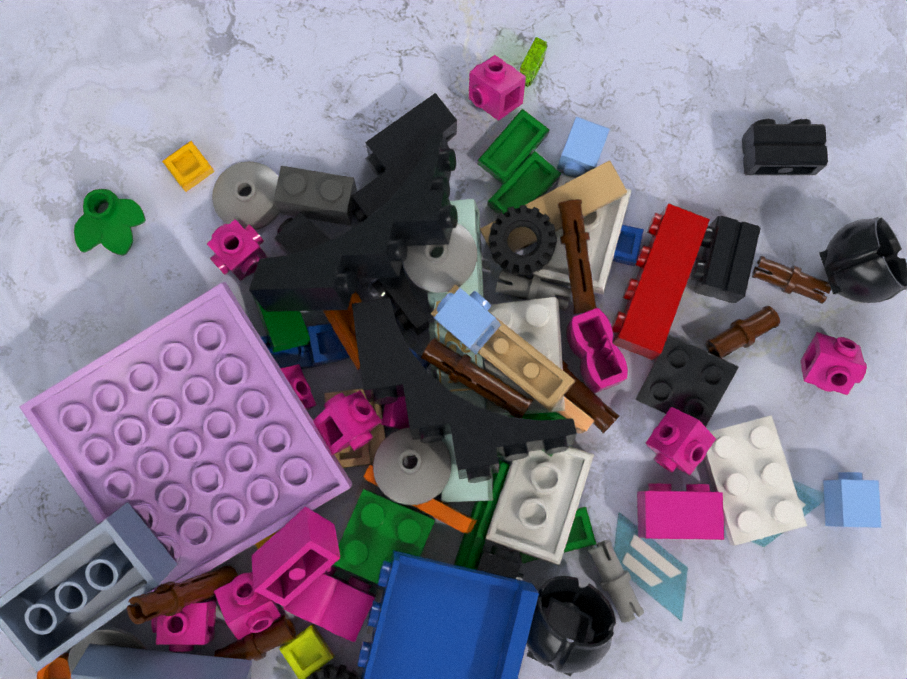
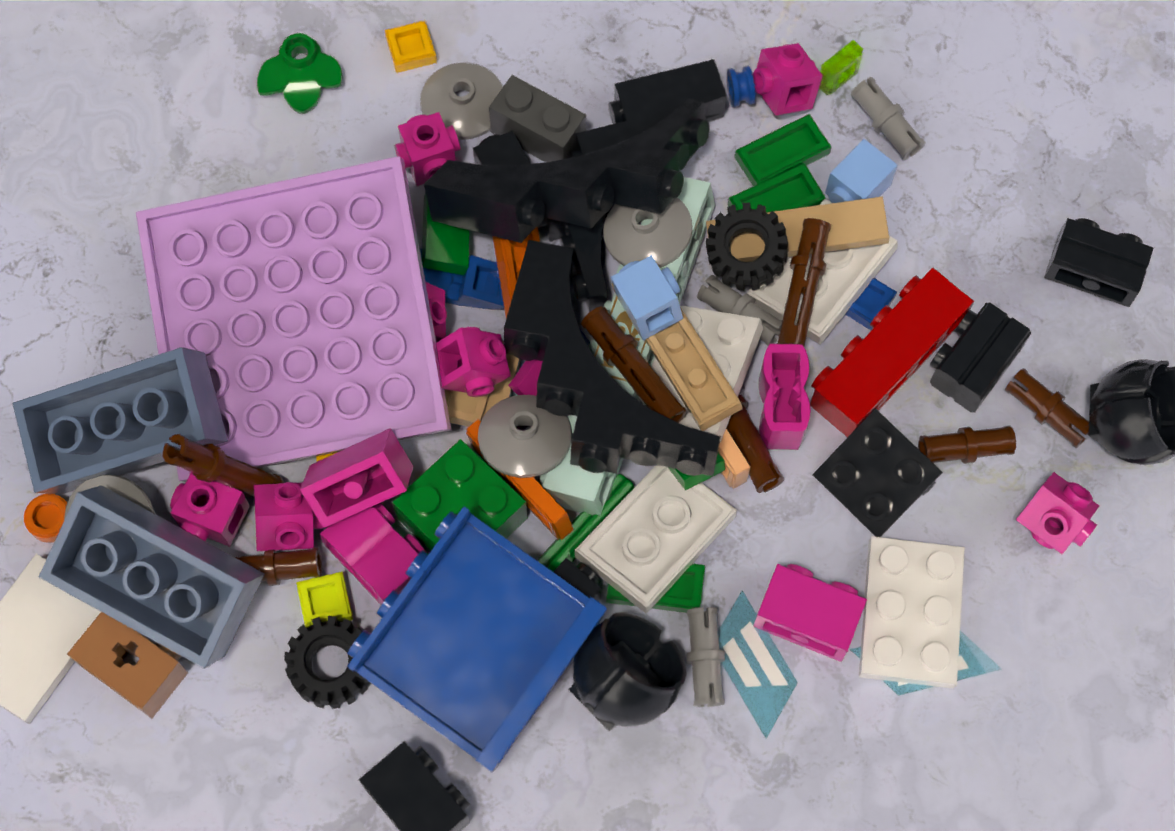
camera: 25 degrees right, 10 degrees down
dark pink brick [645,407,716,476] -> none
light blue brick [823,472,882,528] -> none
none -> blue bush [726,66,755,107]
none -> light grey pin [851,77,925,160]

